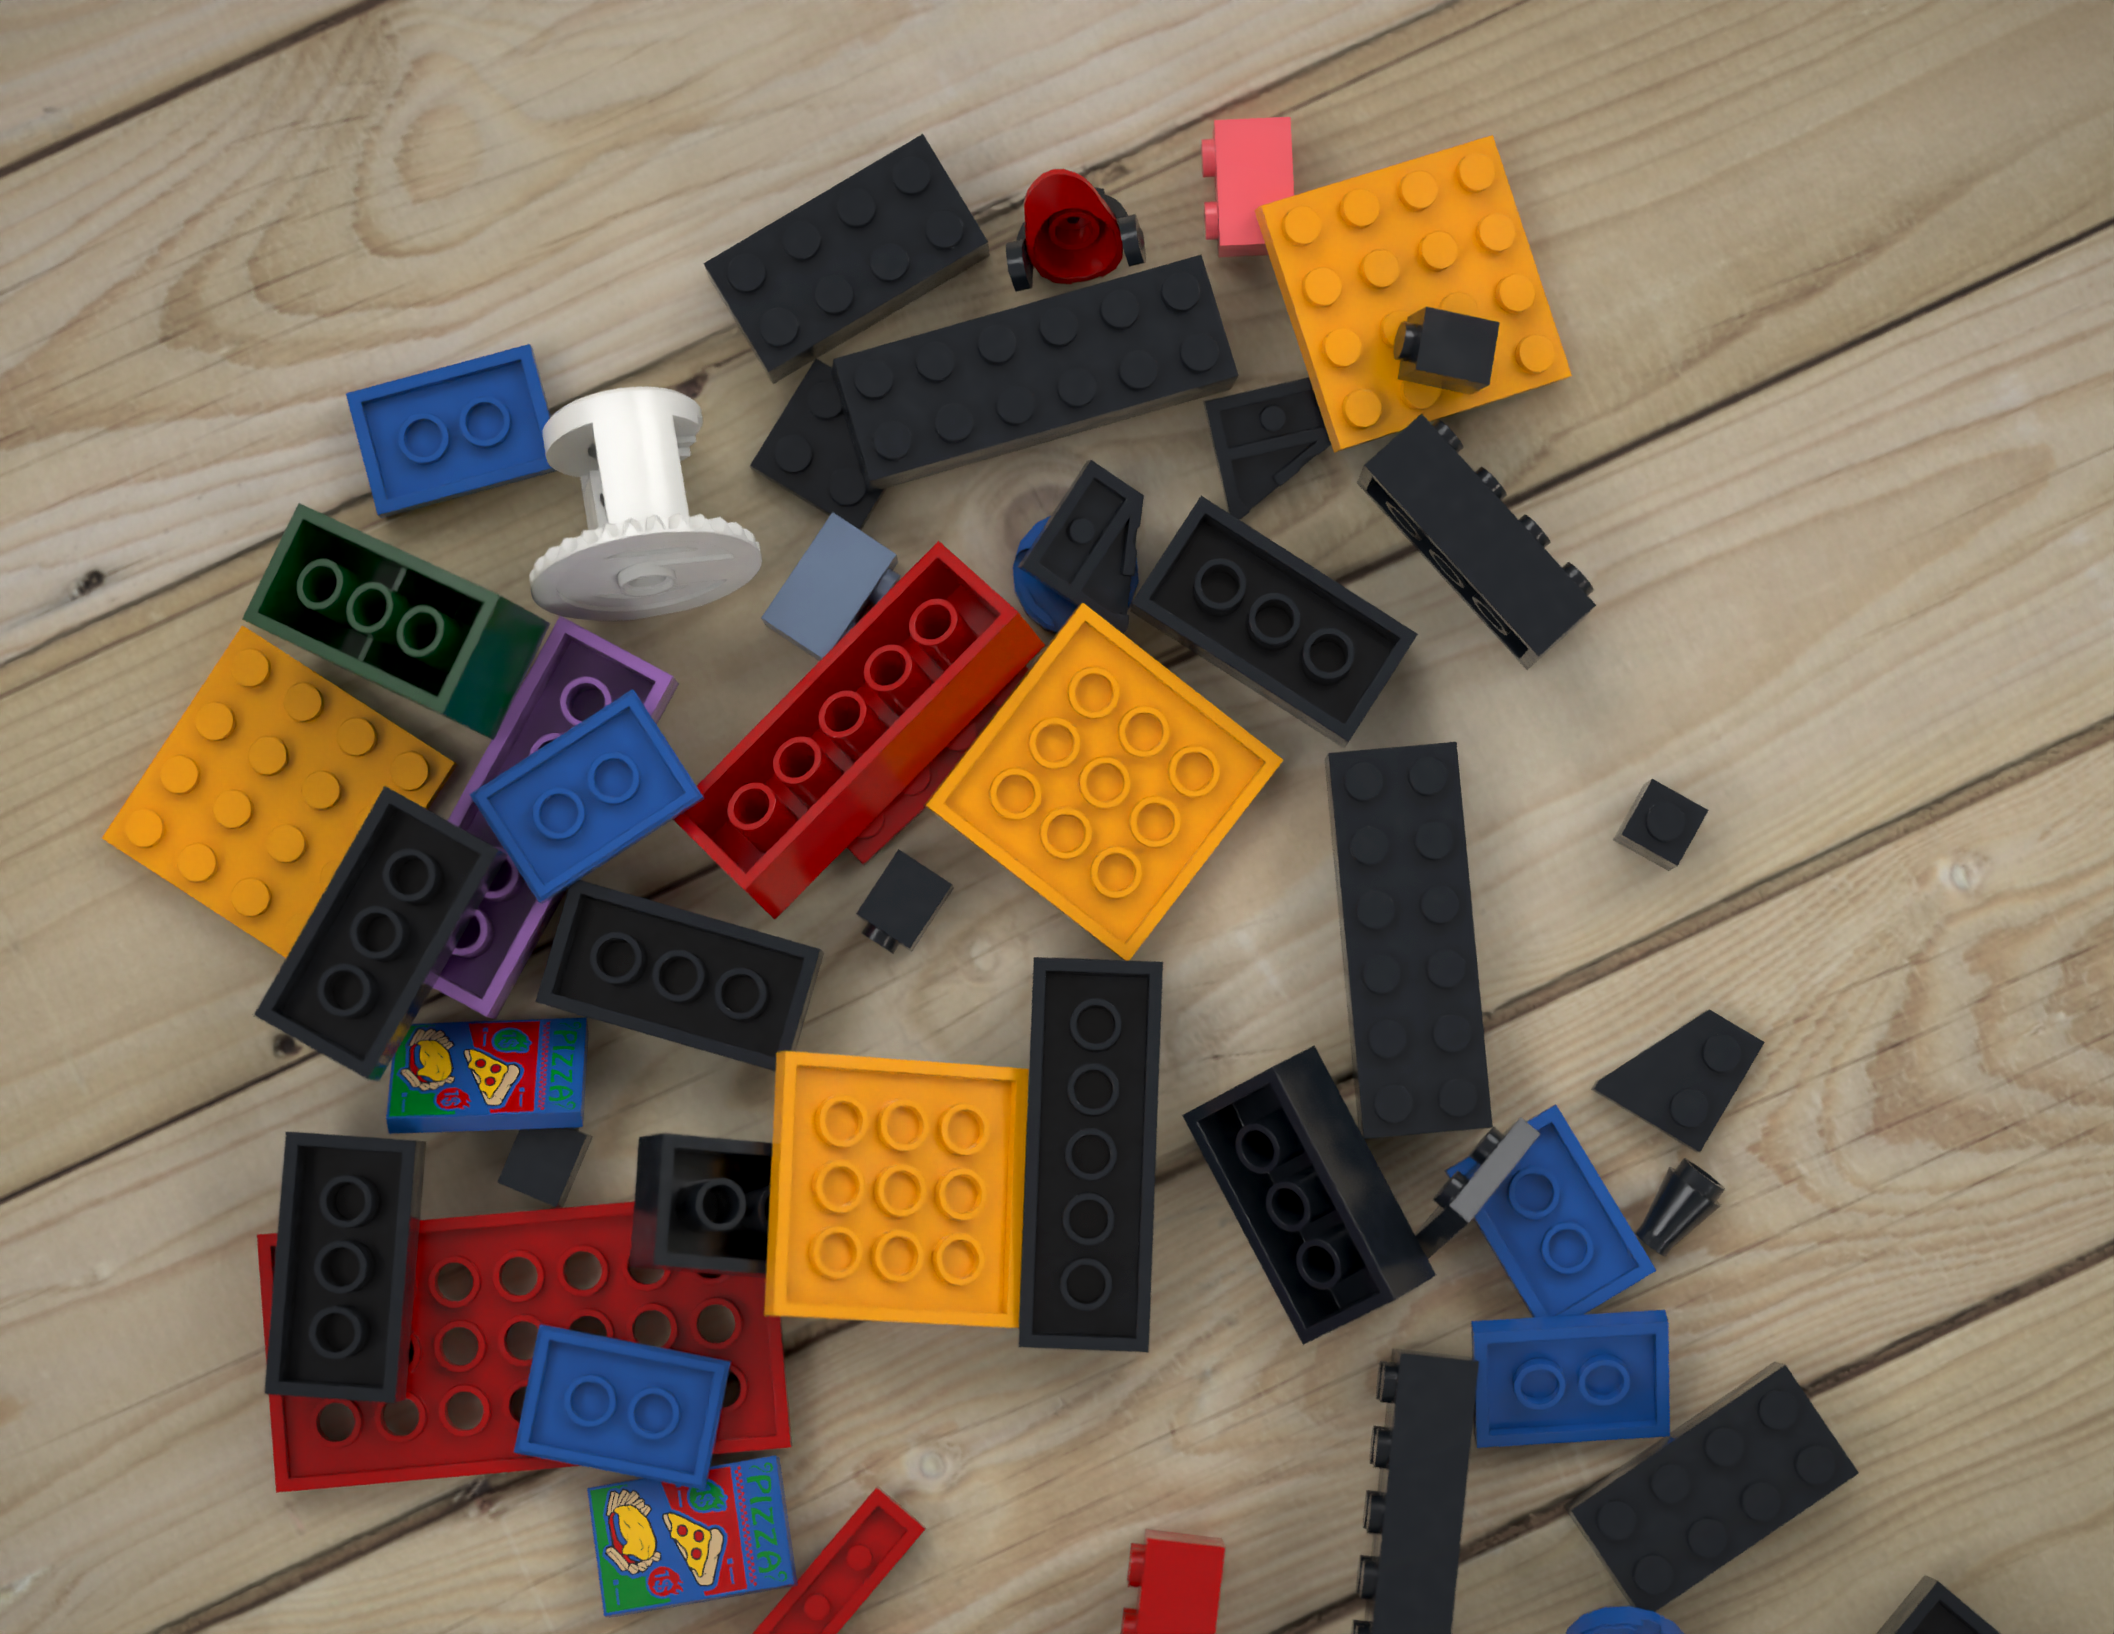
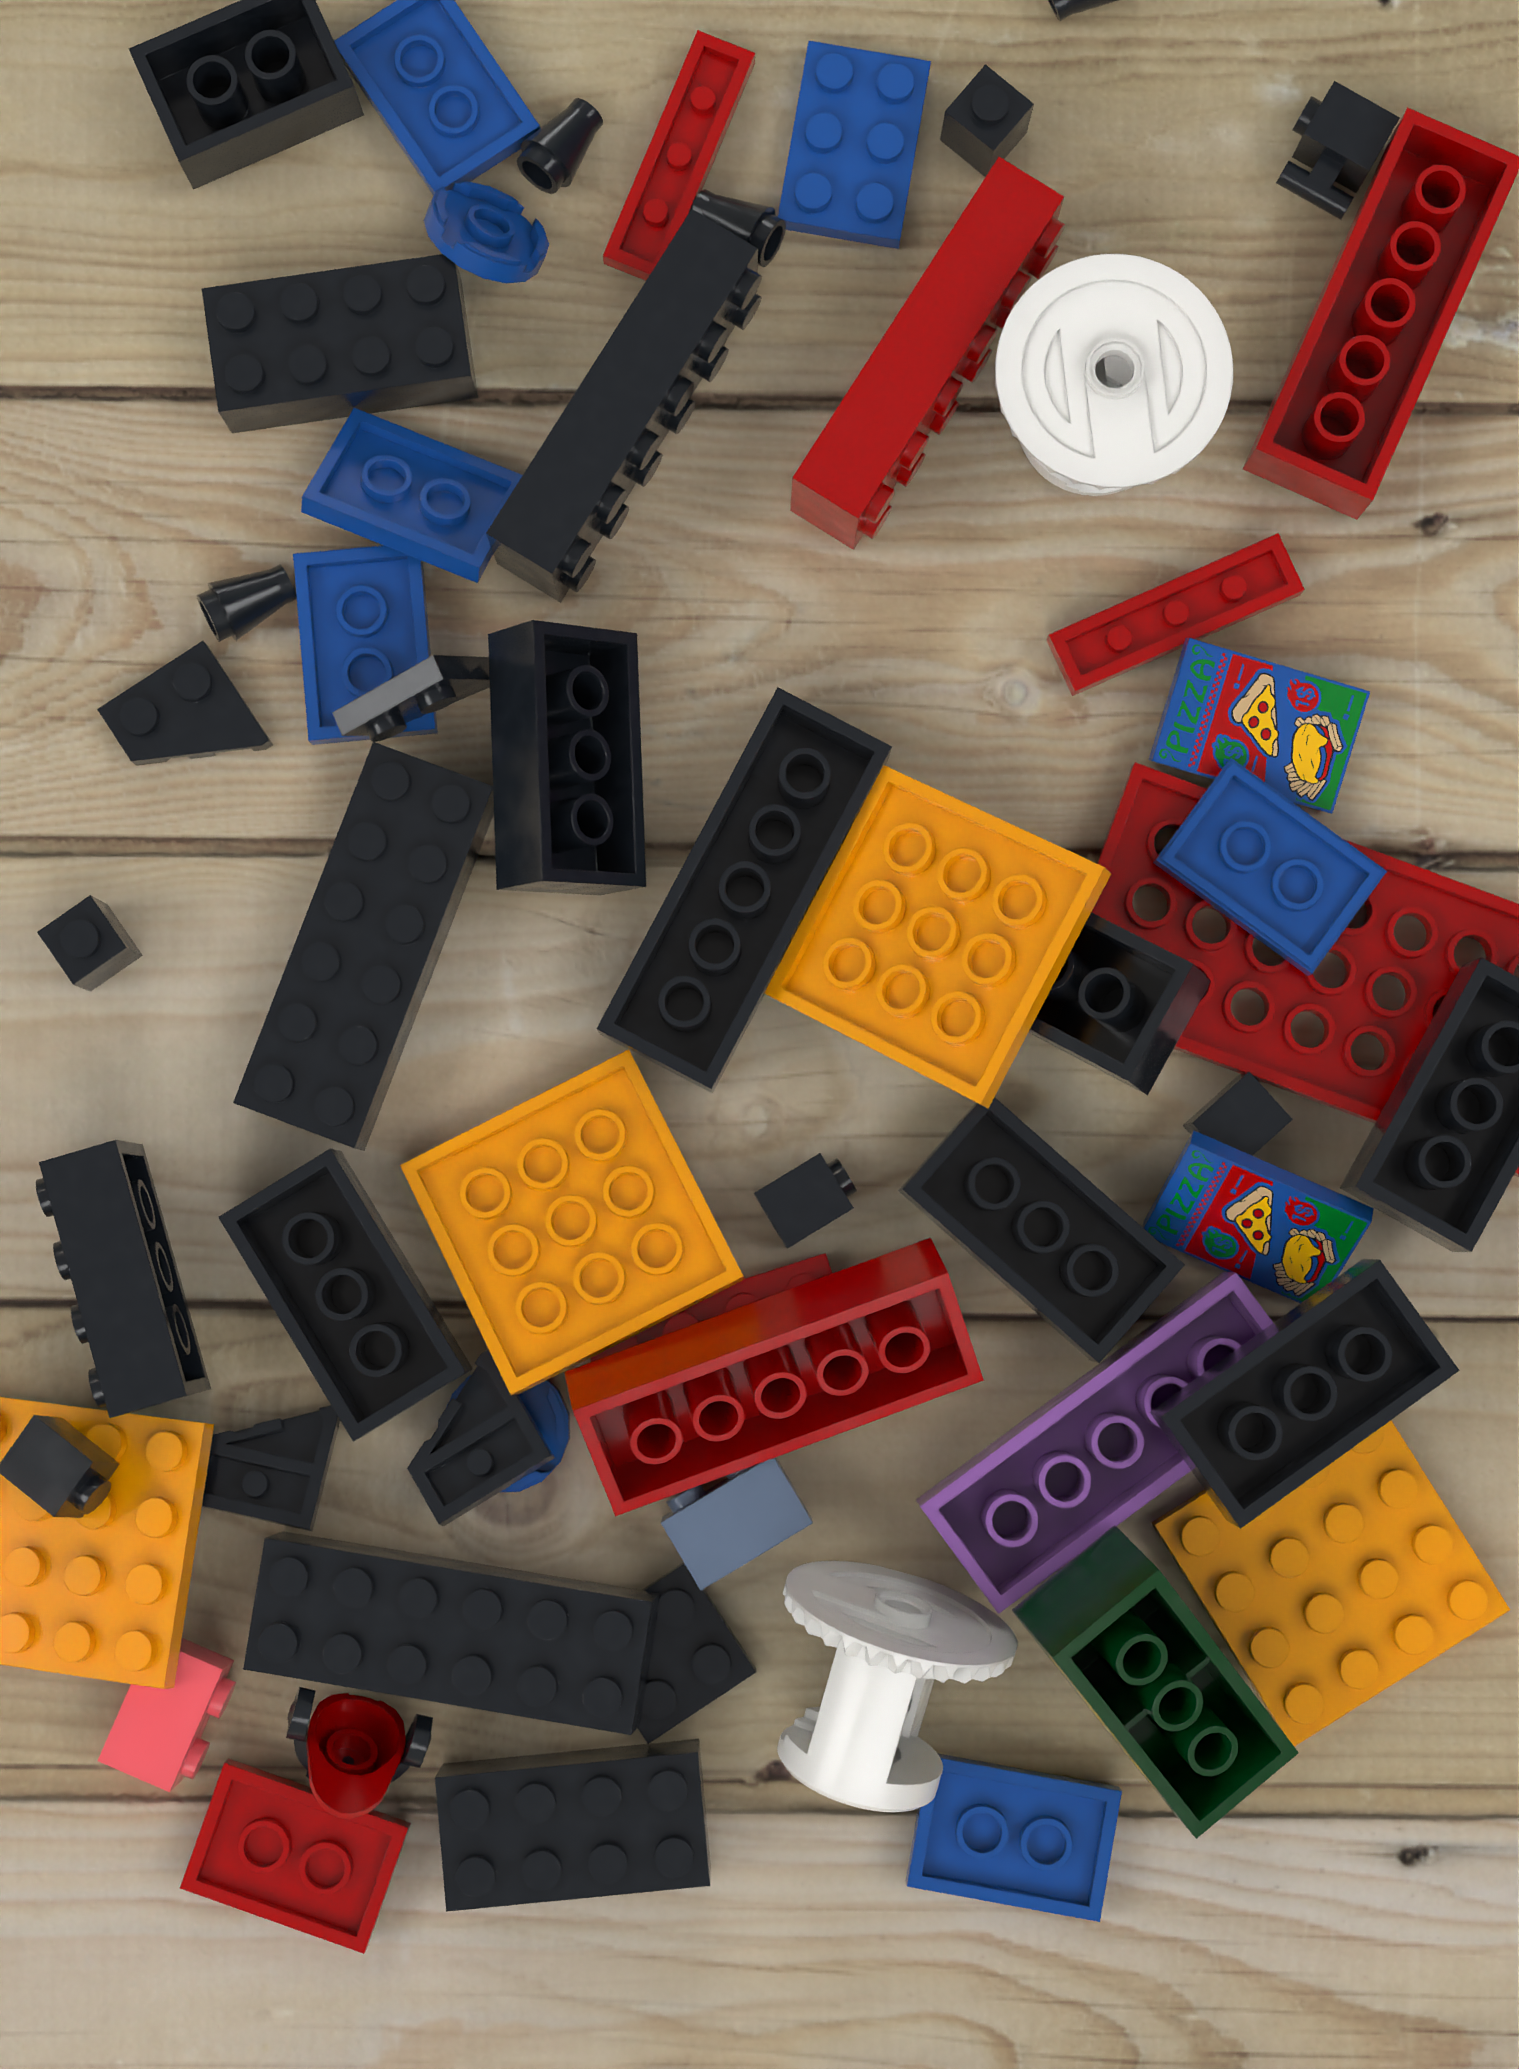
camera: 160 degrees left, 0 degrees up
blue tile [469,689,705,904] -> none
none -> red plate [180,1758,411,1954]

